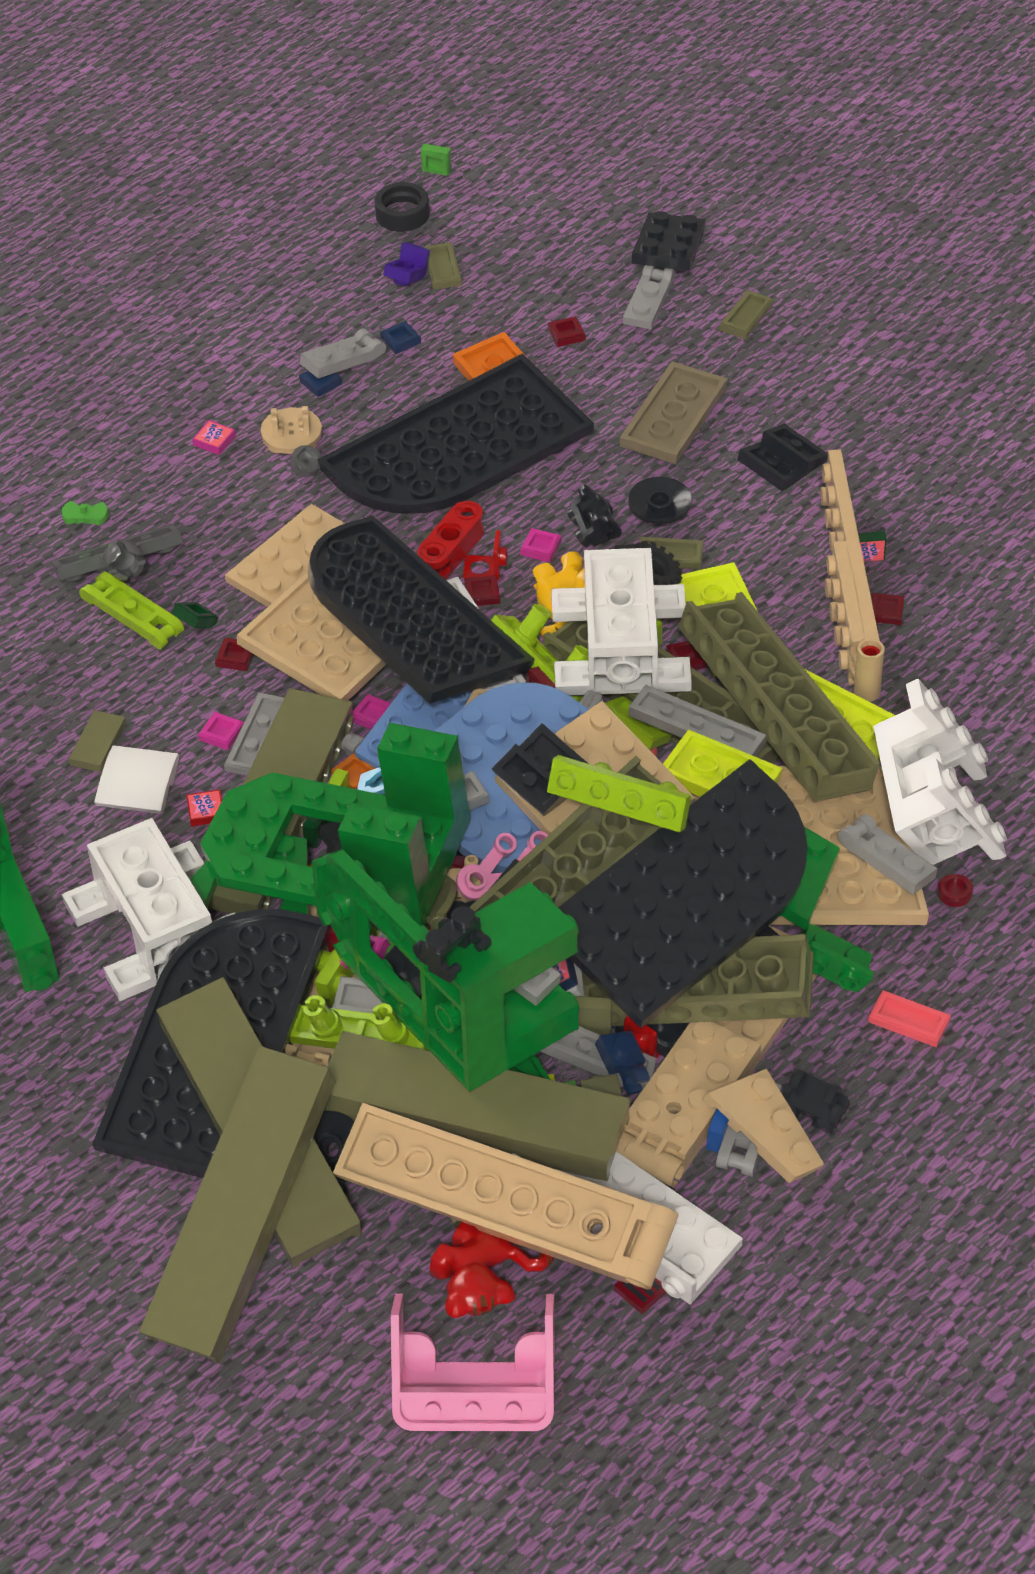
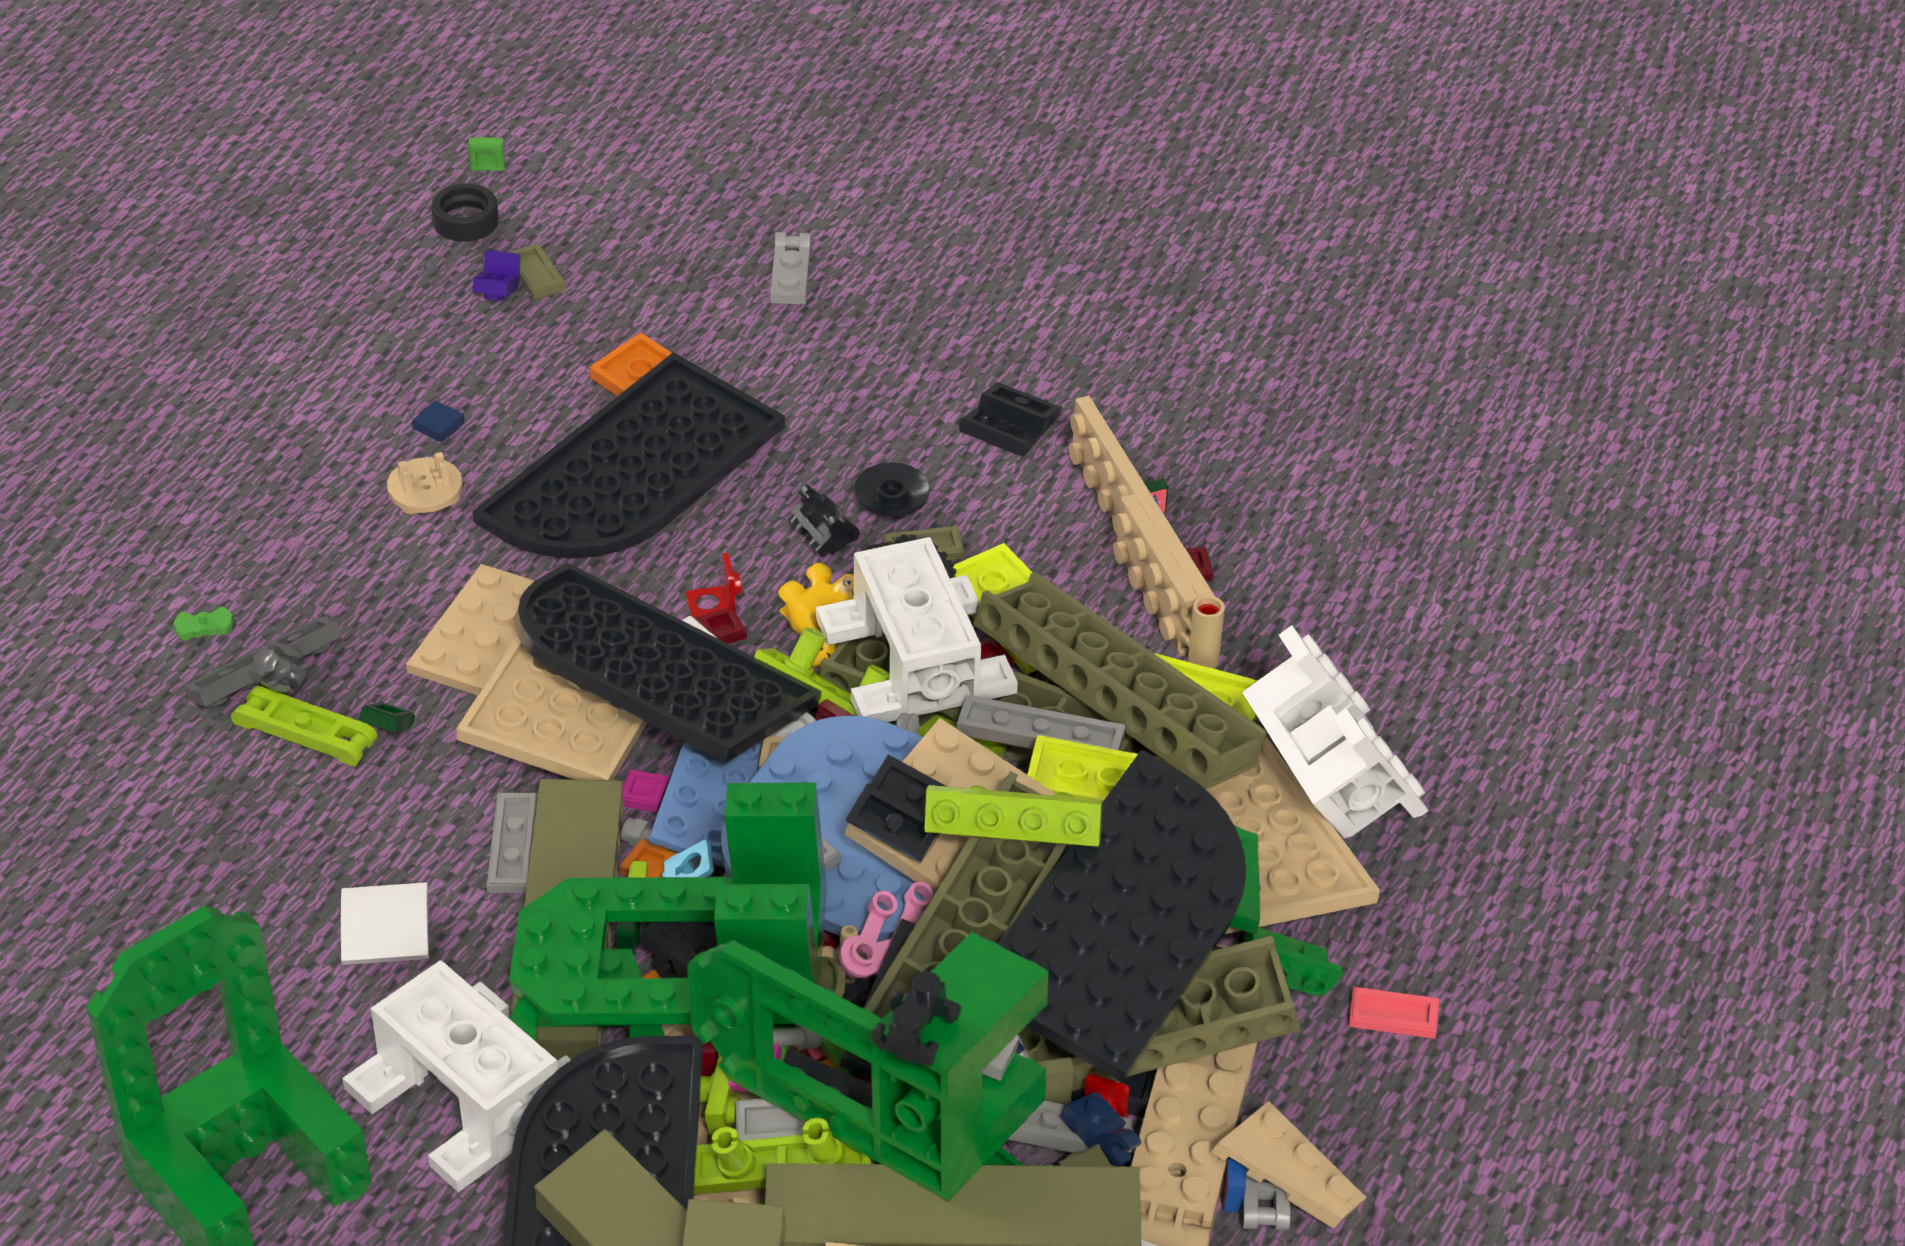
camera: 20 degrees left, 5 degrees down
olive tile [69,710,126,772] -> none
tile [186,789,222,827] -> none
tile [193,420,236,455] -> none
dark pink tile [198,712,244,751] -> none
dark red tile [215,637,254,671] -> none
dark grey tile [290,445,322,477] -> none
light grey plate [300,328,386,378] -> none
dark blue tile [380,321,421,354] -> none
red piece [417,501,484,580] -> none
dark pink tile [520,528,562,562] -> none
dark red tile [548,316,586,347] -> none
dark tan plate [620,361,728,464] -> none
black plate [632,211,706,271] -> none
olive tile [719,290,774,340] -> none
black piece [782,1069,850,1134] -> none
light grey plate [838,814,938,895] -> none
dark red tile [937,874,973,907] -> none

